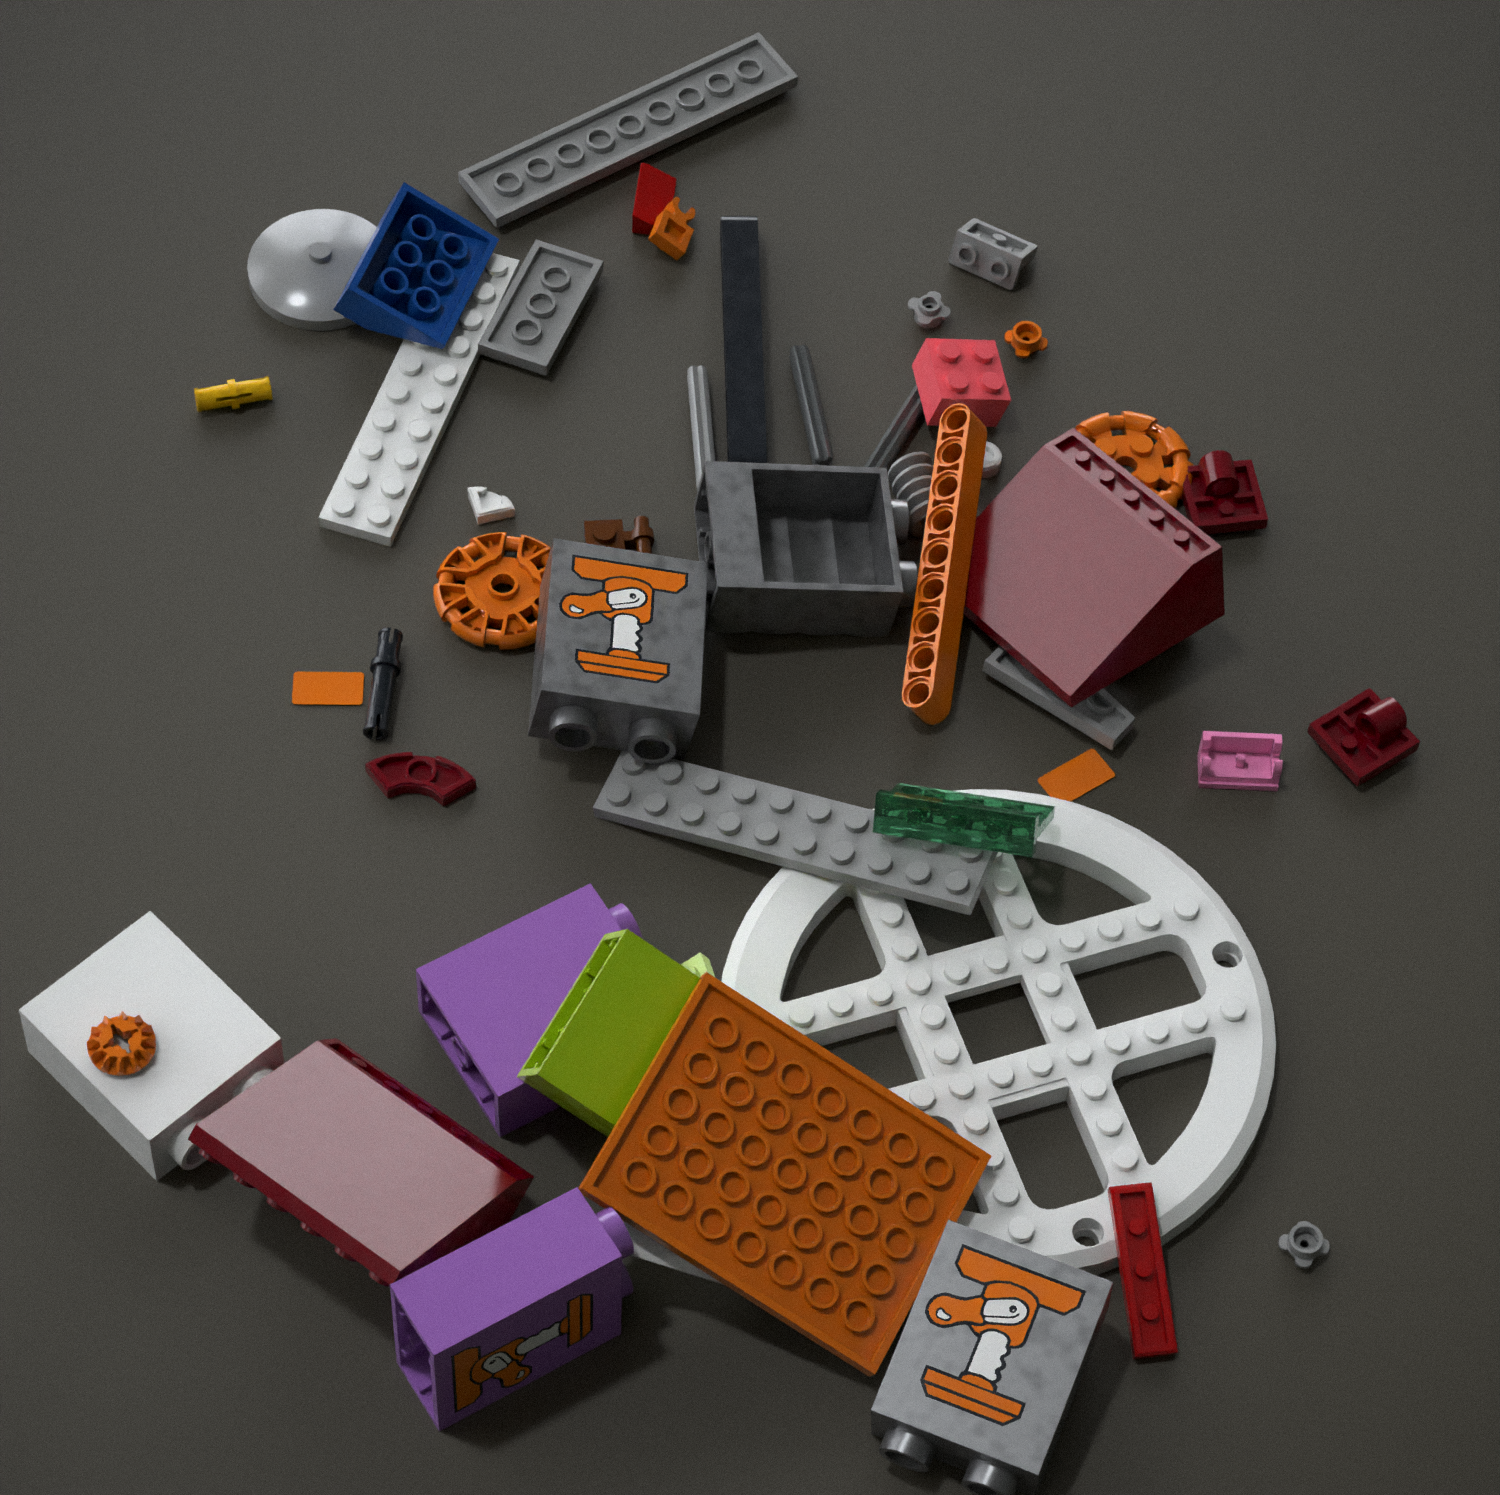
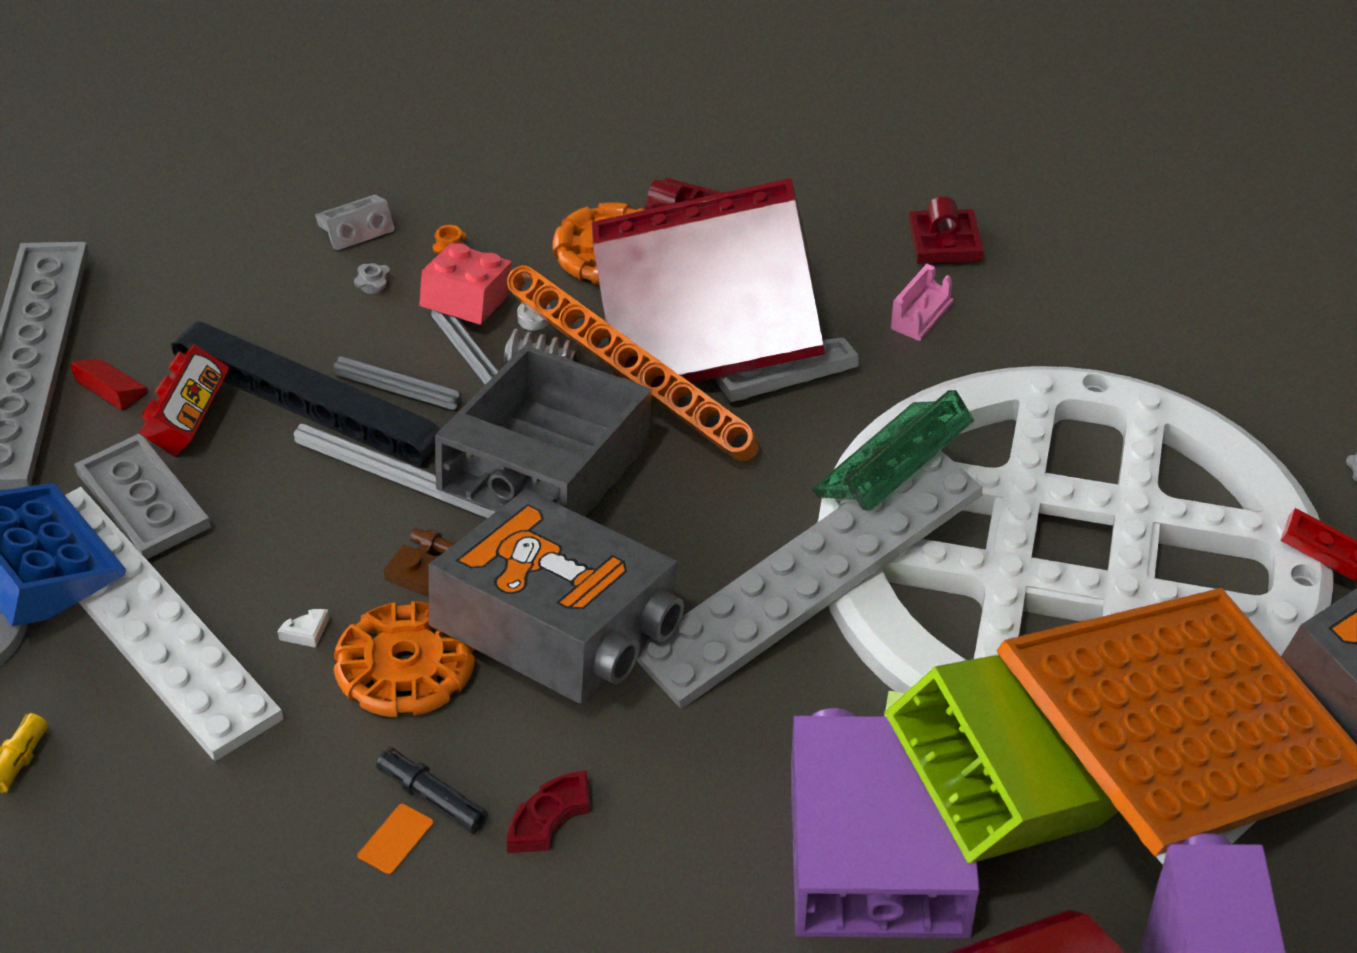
camera: 55 degrees left, 10 degrees down
orange plate [648,196,696,260] -> none
orange sticker [1037,749,1115,802] -> none
none -> brick [138,344,230,457]

